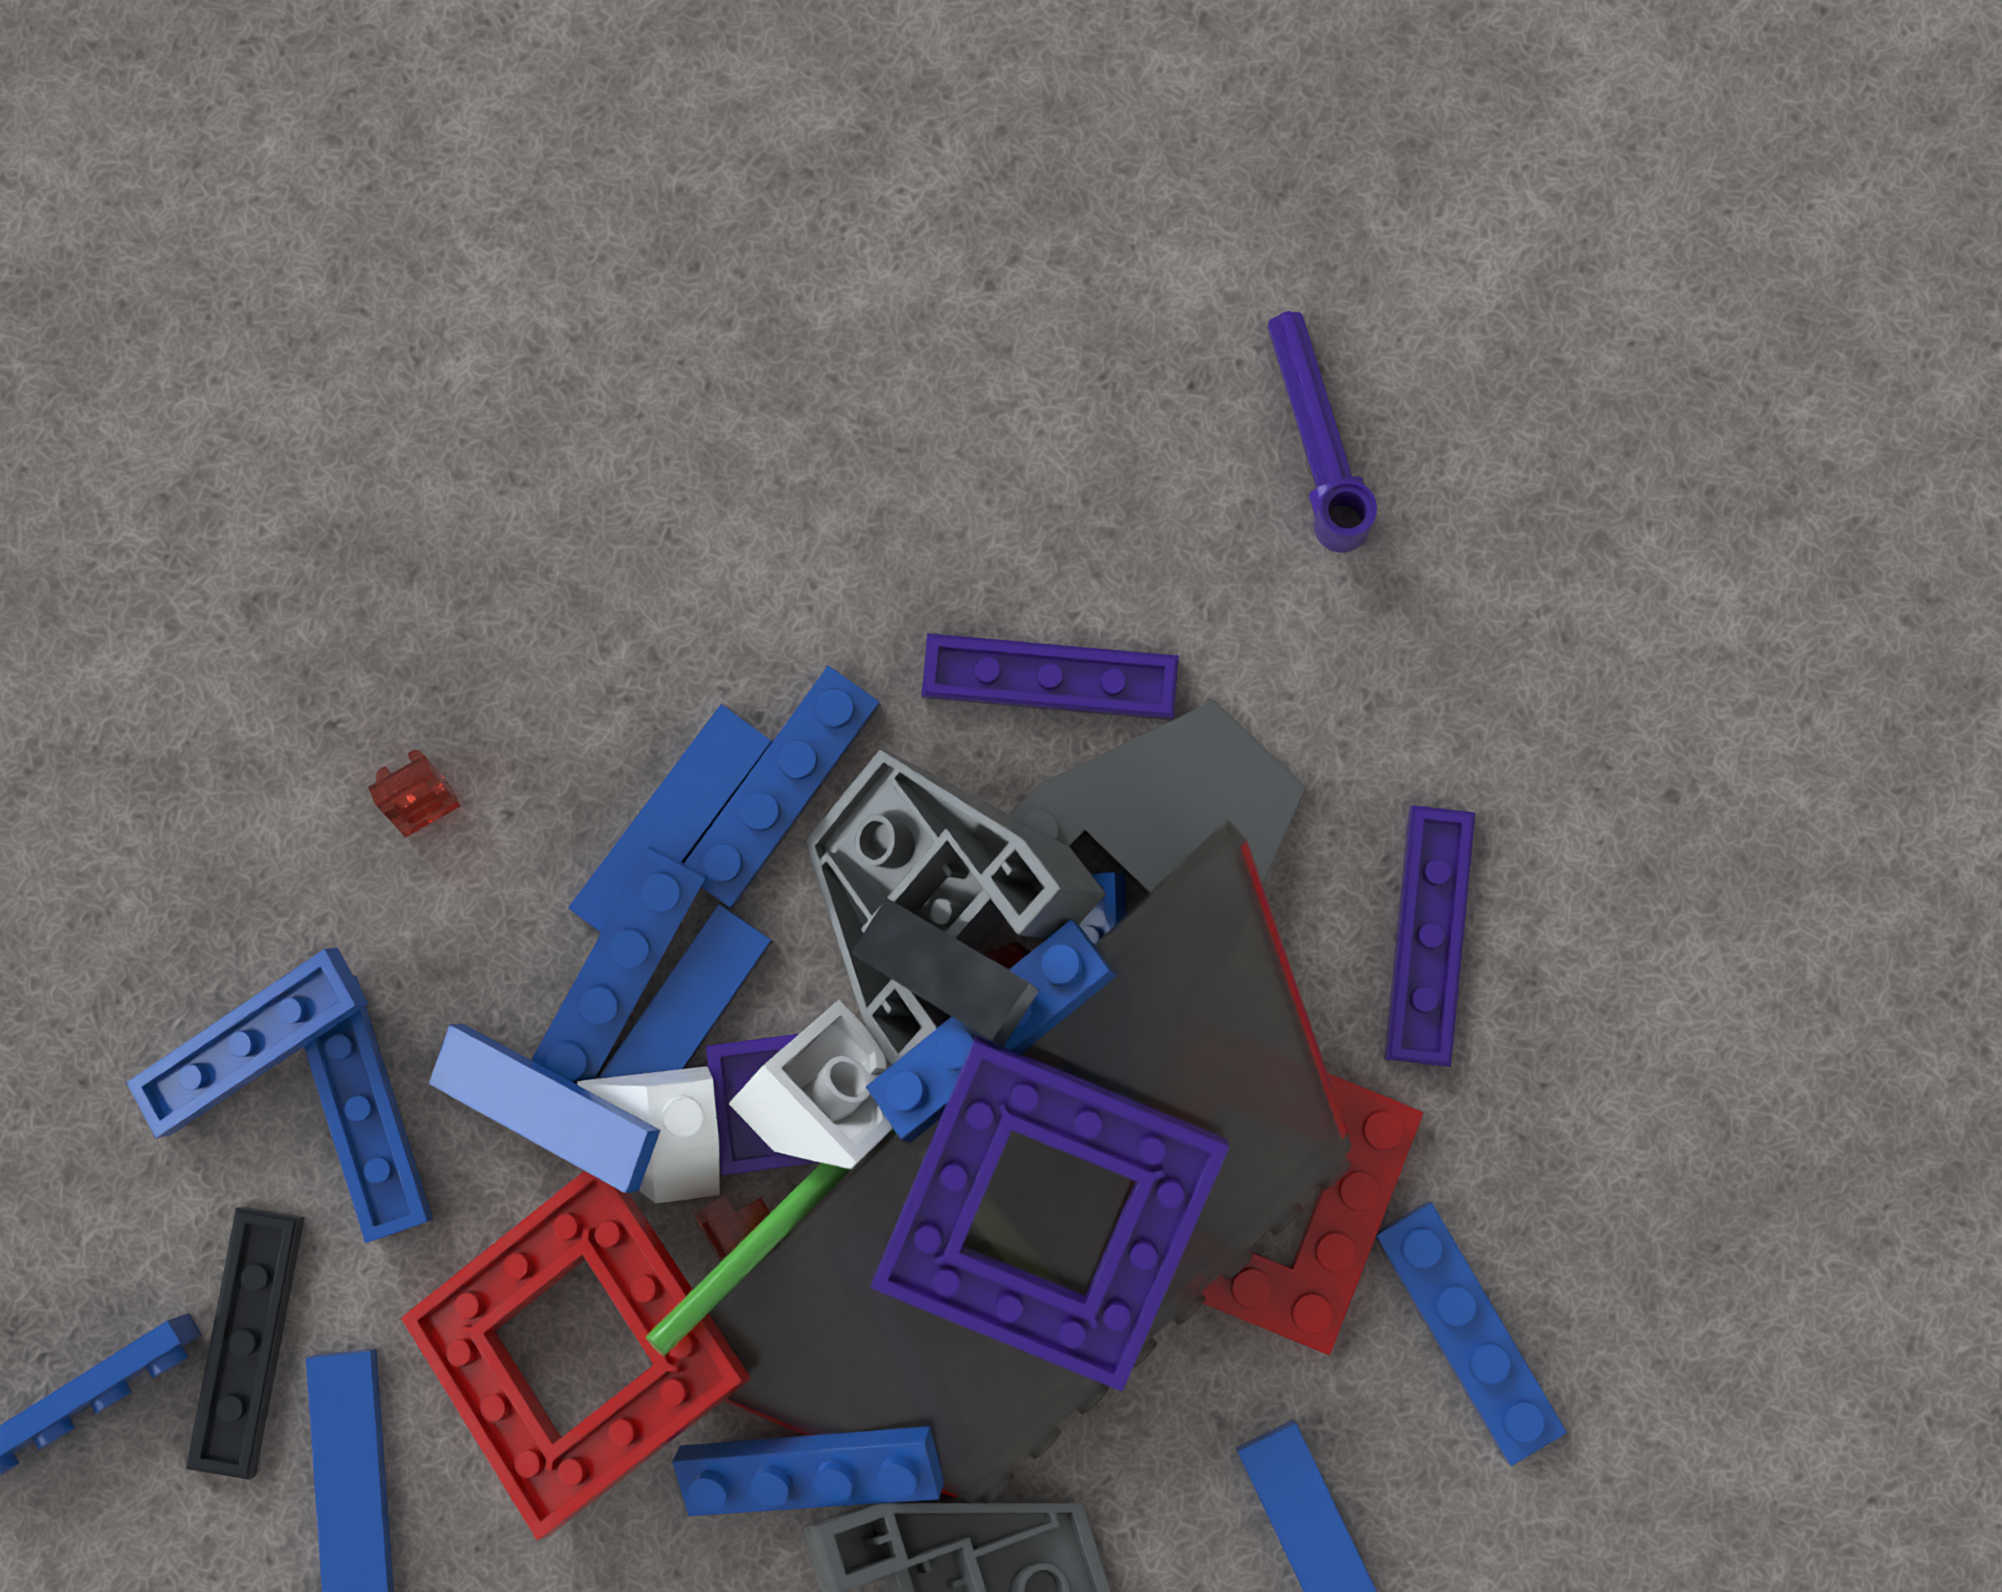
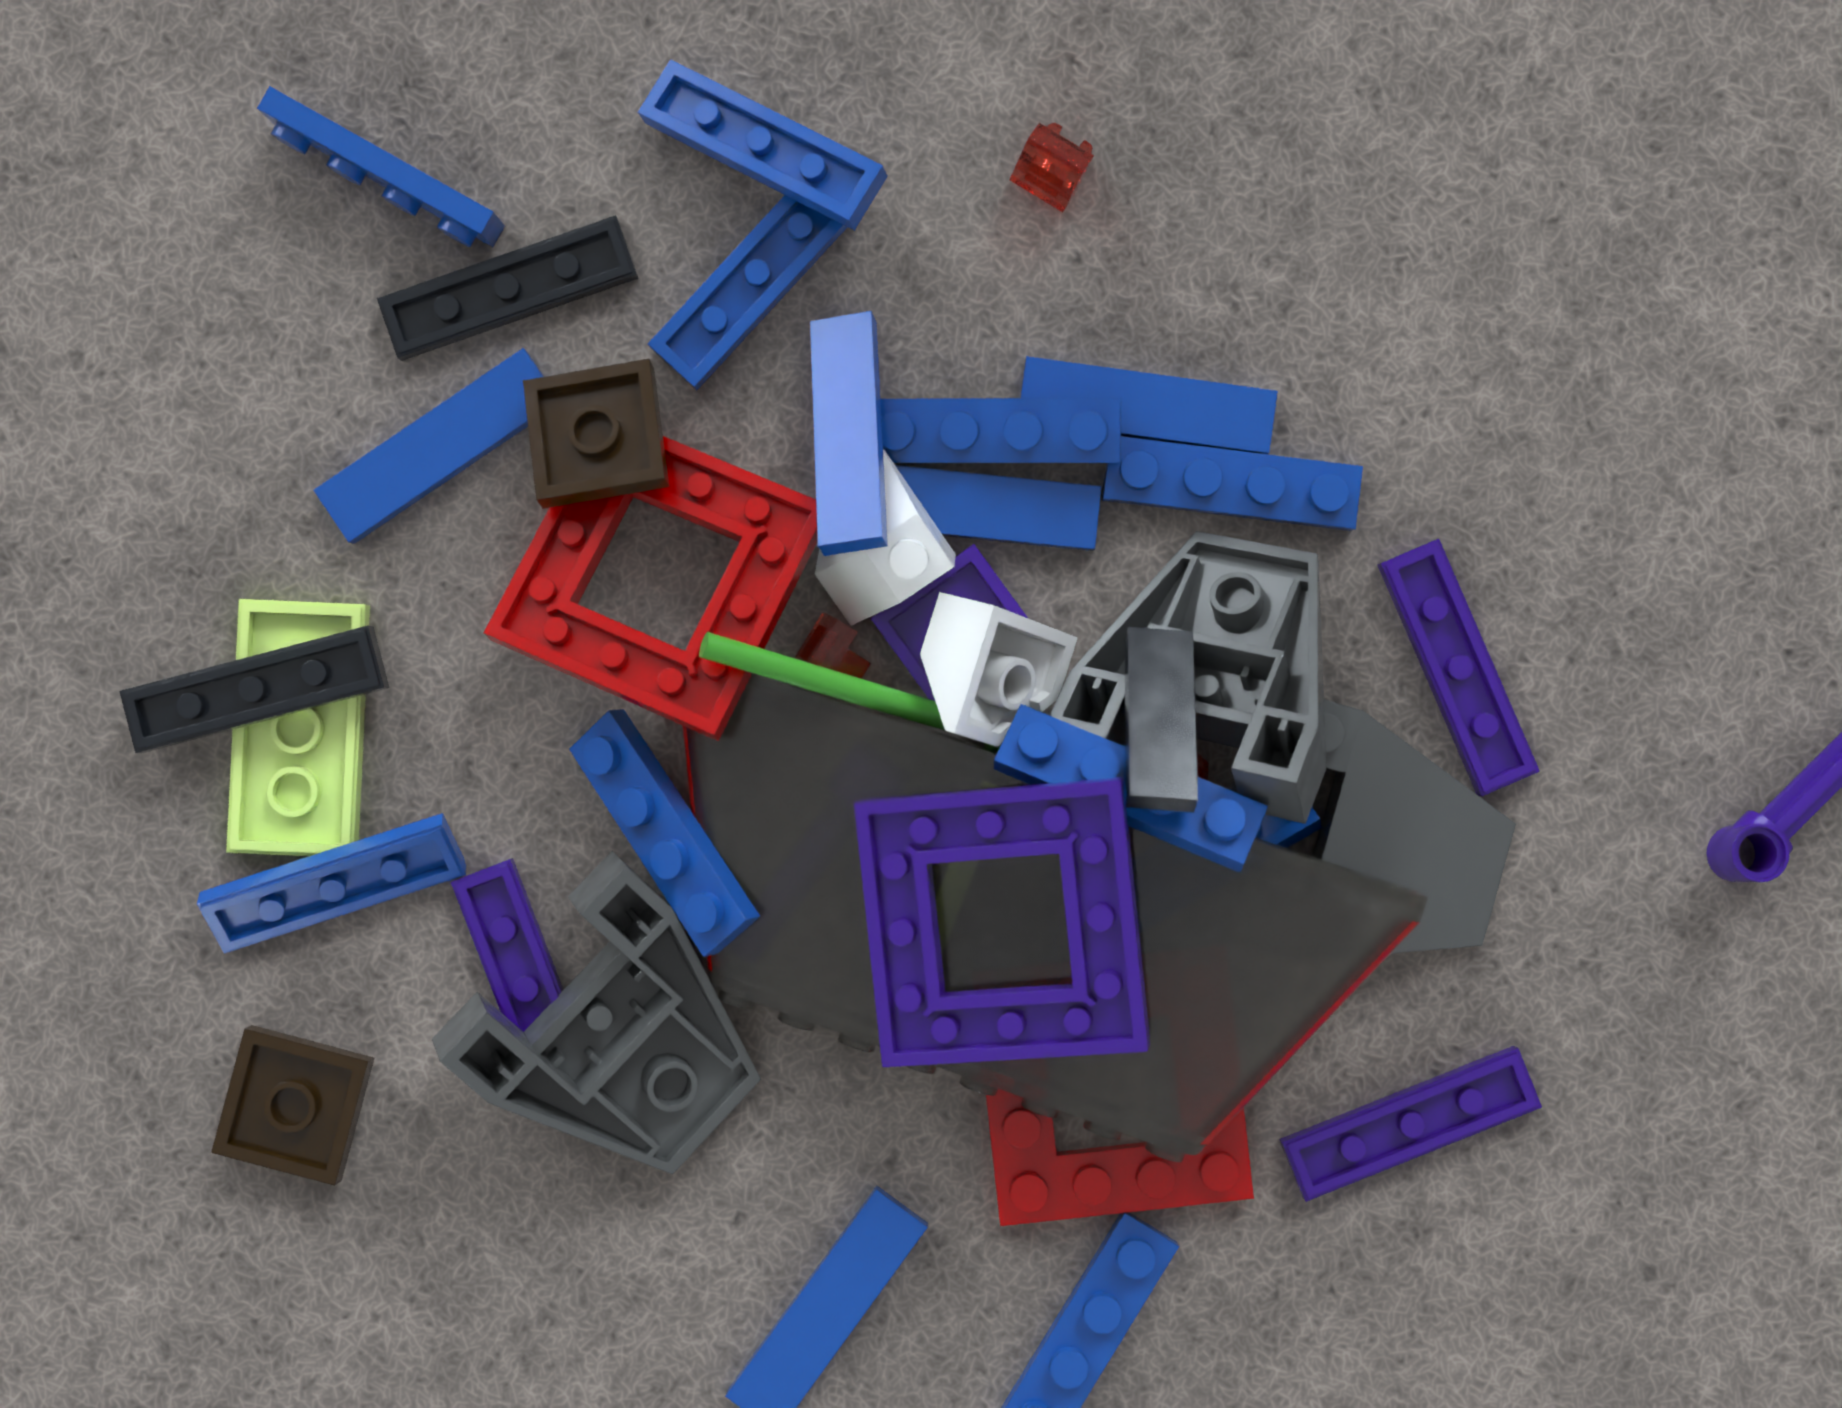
camera: 60 degrees right, 5 degrees up
none -> dark brown plate [523,359,669,509]

